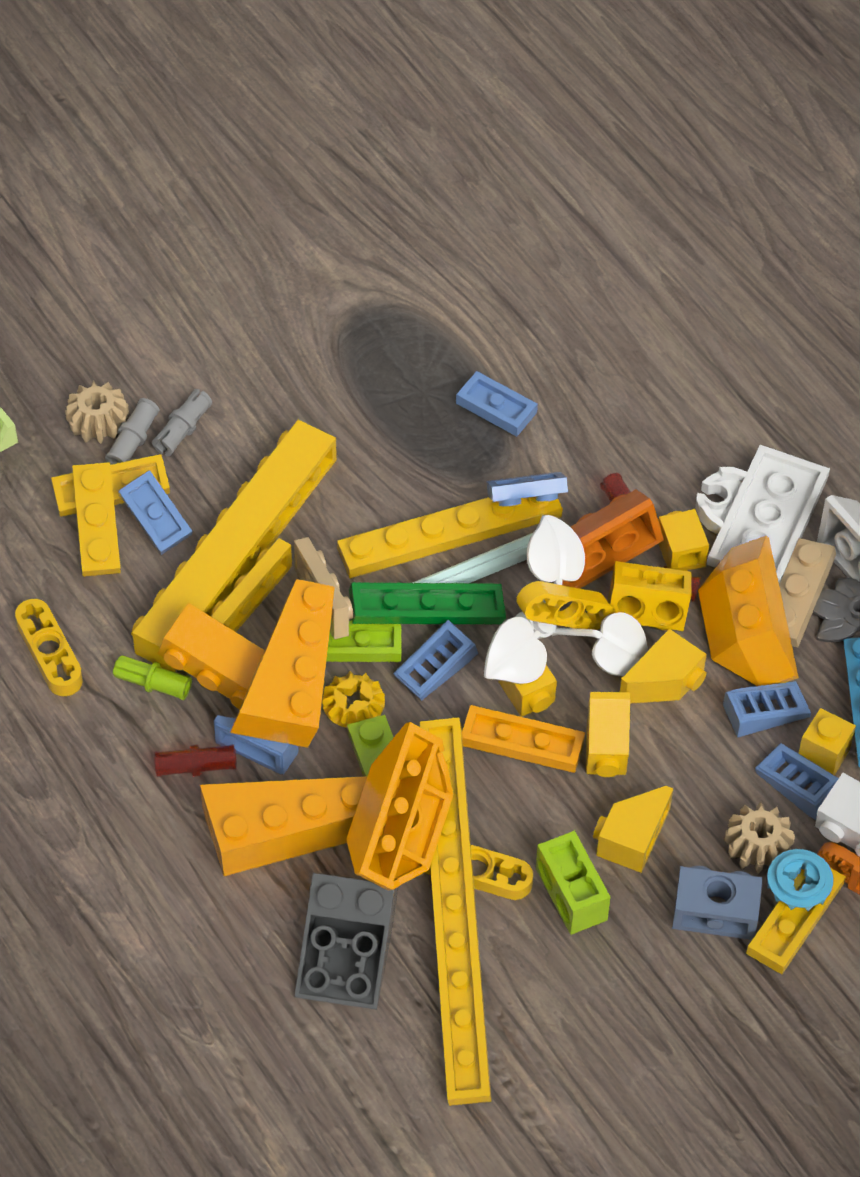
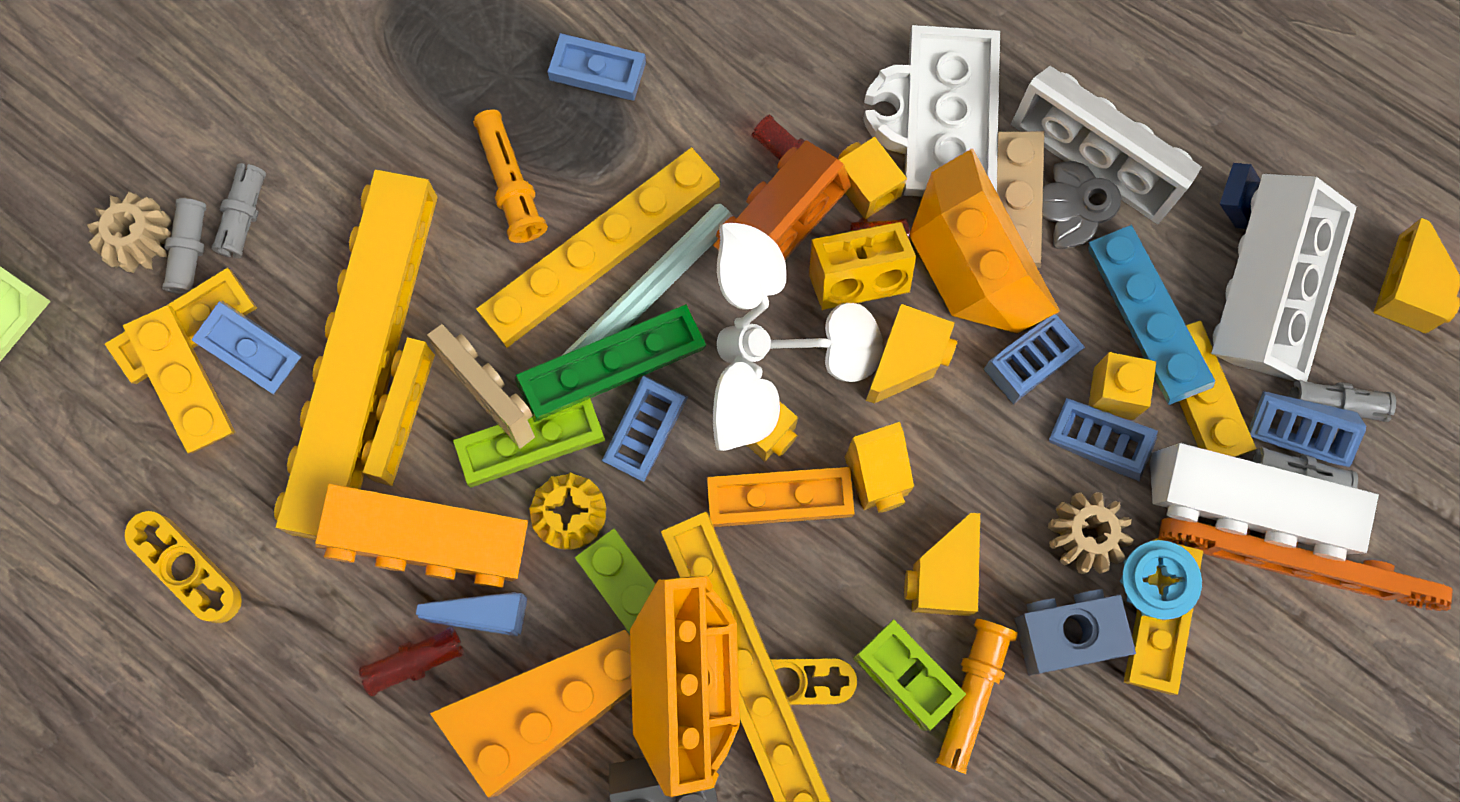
camera: 20 degrees left, 20 degrees up
lime axle [113,656,192,701] -> none
light orange wedge [230,579,335,748] -> none
plate [487,472,568,506] -> none
yellow beam [516,581,614,630] -> none
none -> light orange pin [473,109,548,243]
none -> light orange pin [935,618,1018,774]

